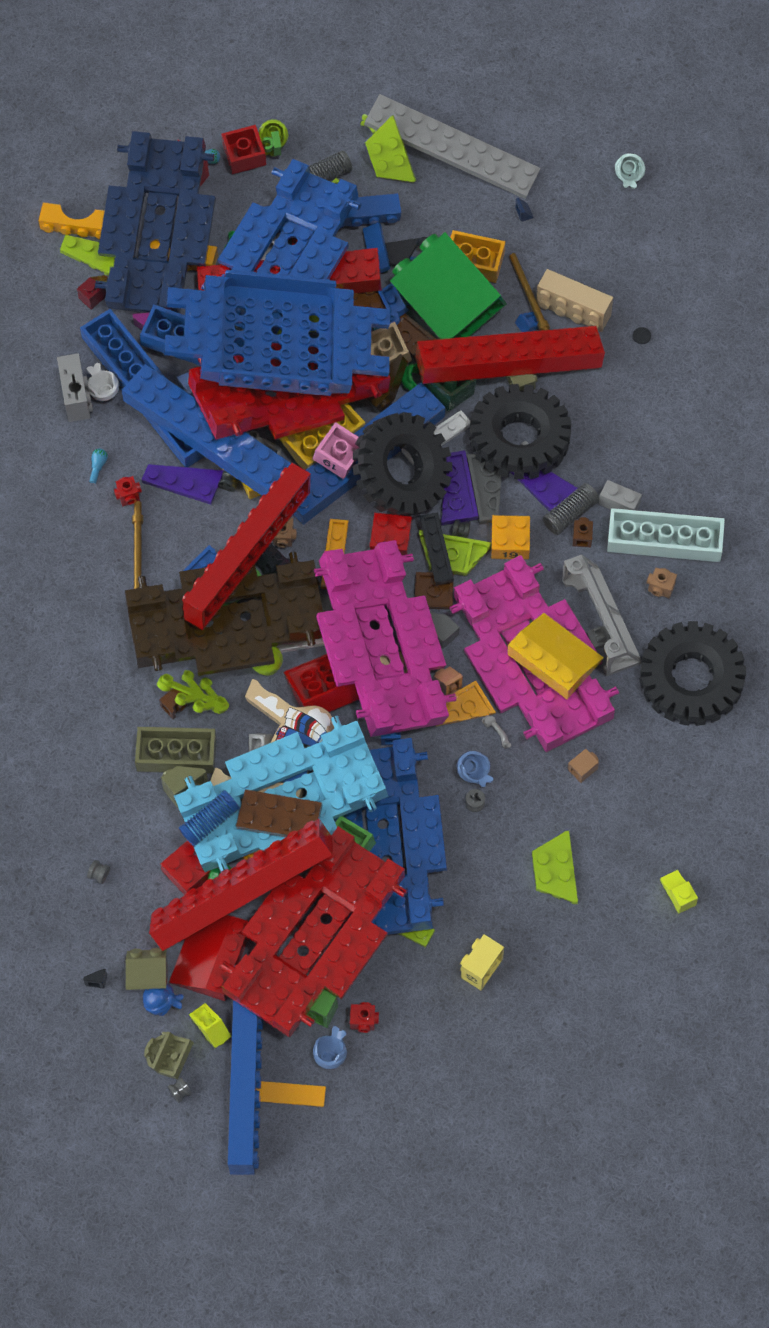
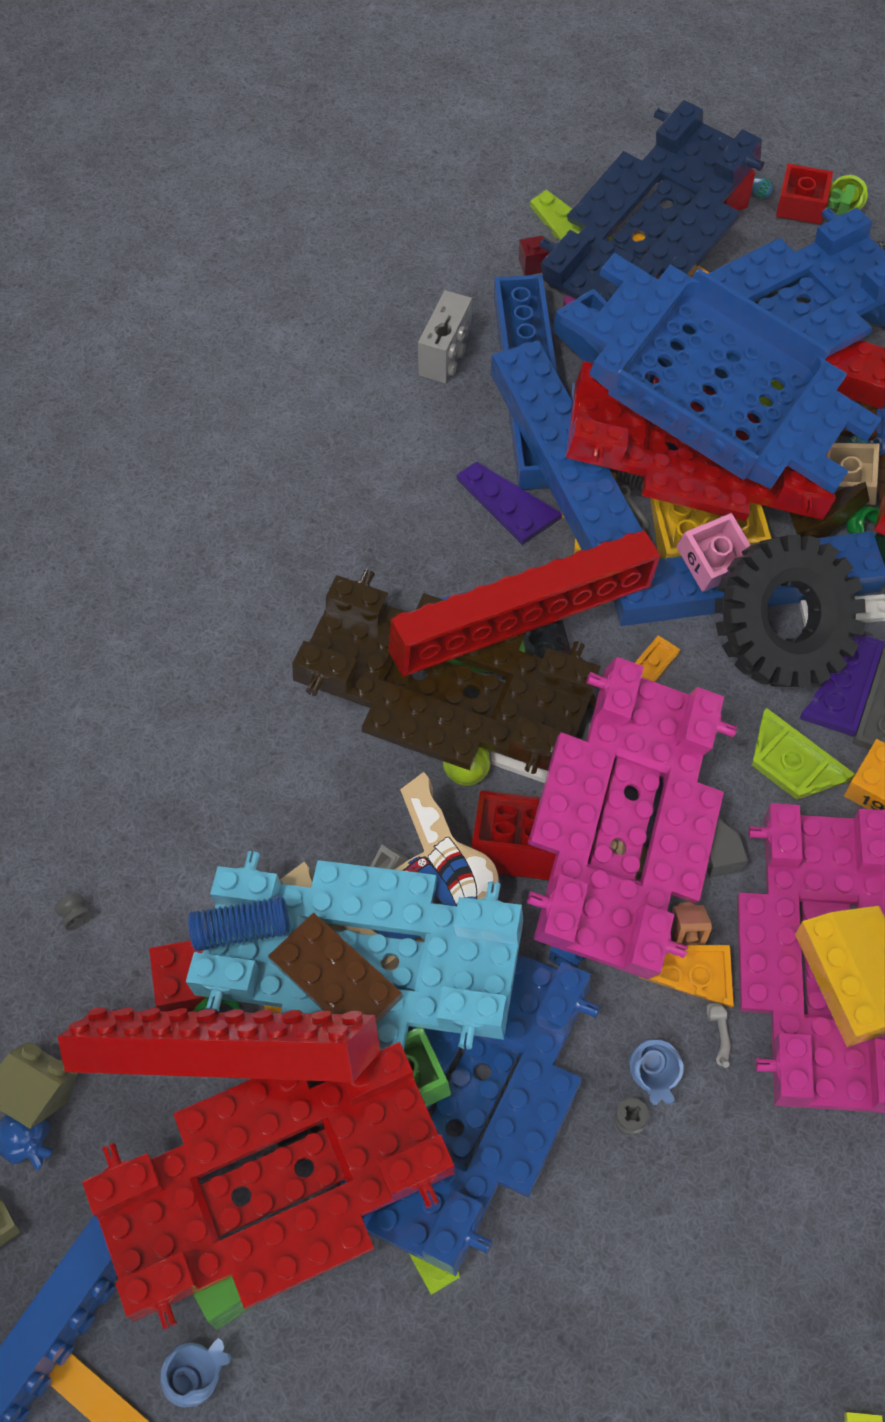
camera: 30 degrees right, 5 degrees down
light orange arch [38,202,105,239] -> none
white hat [87,363,119,401] -> none
dark azure piece [89,448,108,484] -> none
red brick [114,476,142,507] -> none
pearl gold bar [132,501,143,589] -> none
olive brick [135,727,217,773] -> none
lime plant [157,670,229,714] -> none
reddish brown brick [159,688,188,719] -> none
olive slope [161,766,208,808] -> none
red slope [169,915,249,1001] -> none
neon yellow arch [189,1003,232,1048] -> none
pearl dark grey wheel [218,470,240,492] -> none
medium nougat brick [273,518,297,548] -> none
red brick [350,1002,379,1033] -> none
red brick [369,512,412,555] -> none
reddish brown tile [415,572,454,610] -> none
black tile [419,512,454,585] -> none
pearl dark grey wheel [452,519,471,538] -> none
light yellow brick [460,934,504,990] -> none
lime wing [532,831,578,904] -> none
medium nougat brick [568,749,599,783] -> none

